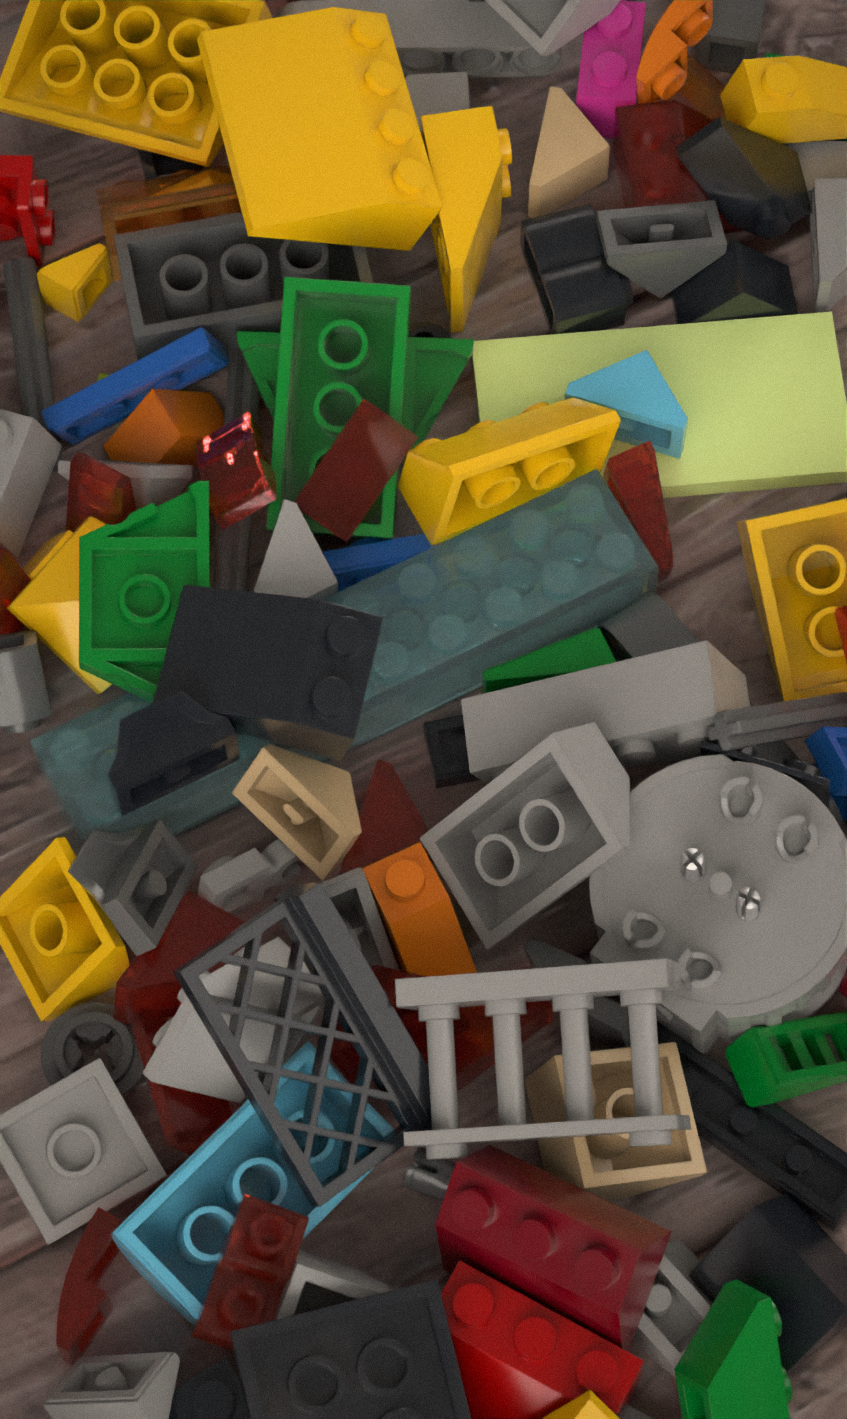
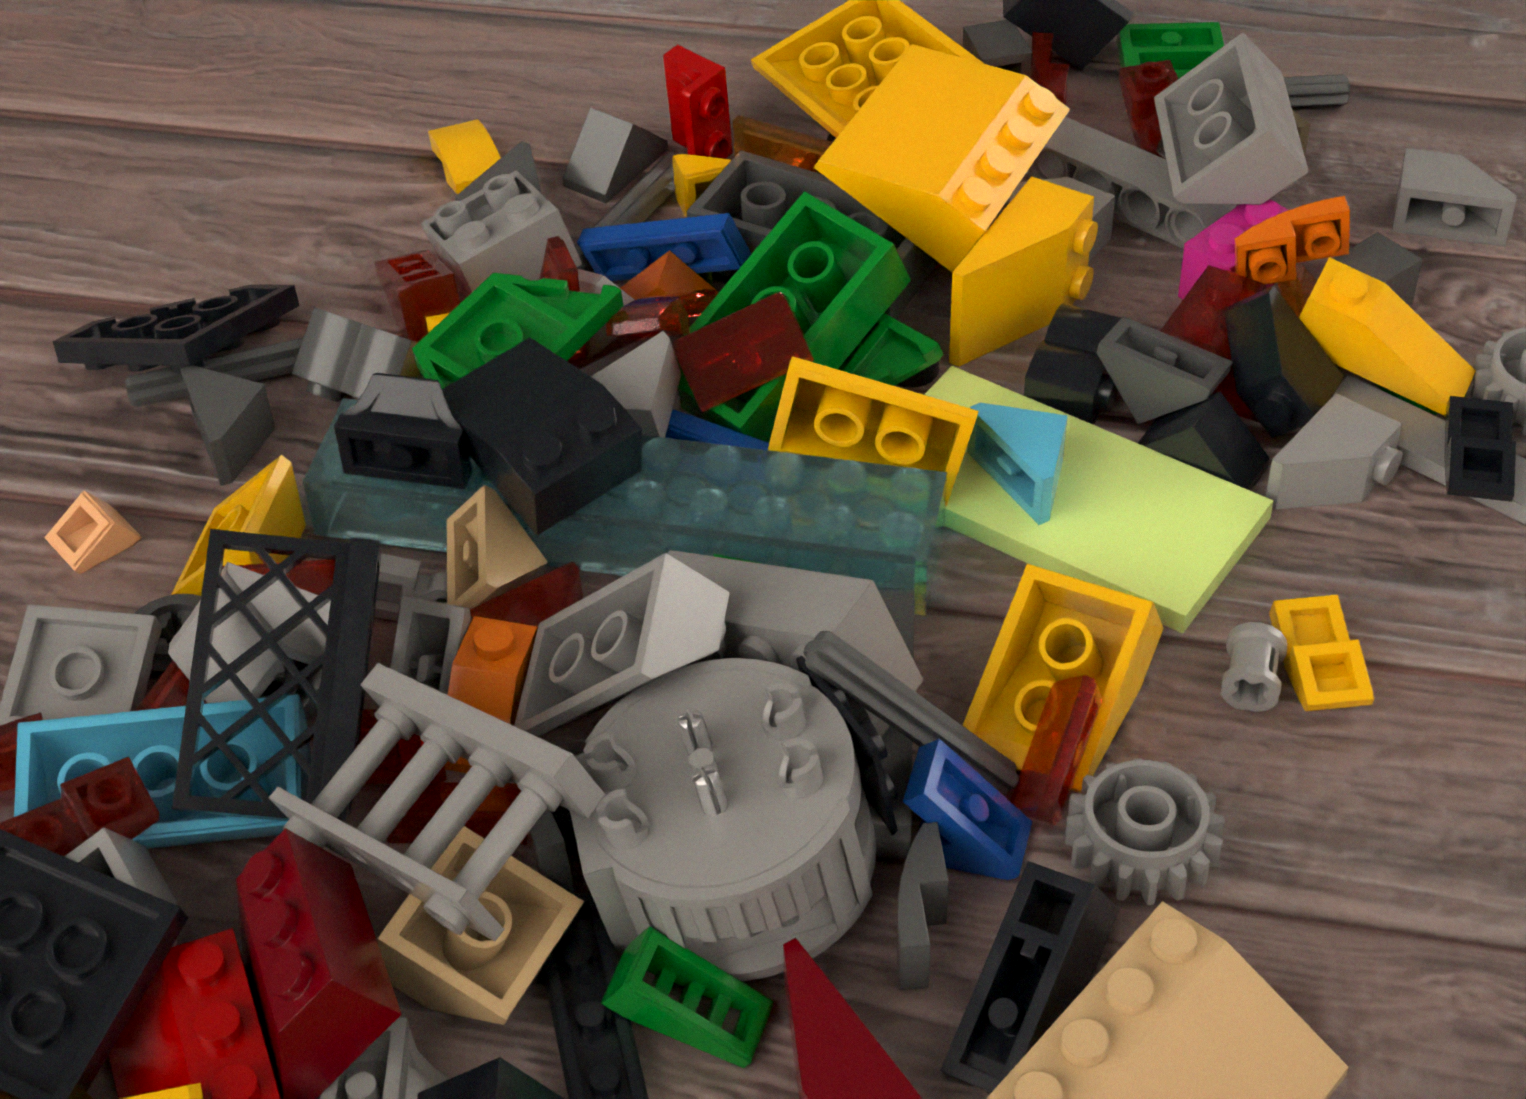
camera: 40 degrees right, 20 degrees down
dark grey slope [68,819,198,956] -> none
tan slope [528,86,610,218] -> none
clear red slope [603,441,674,584] -> none

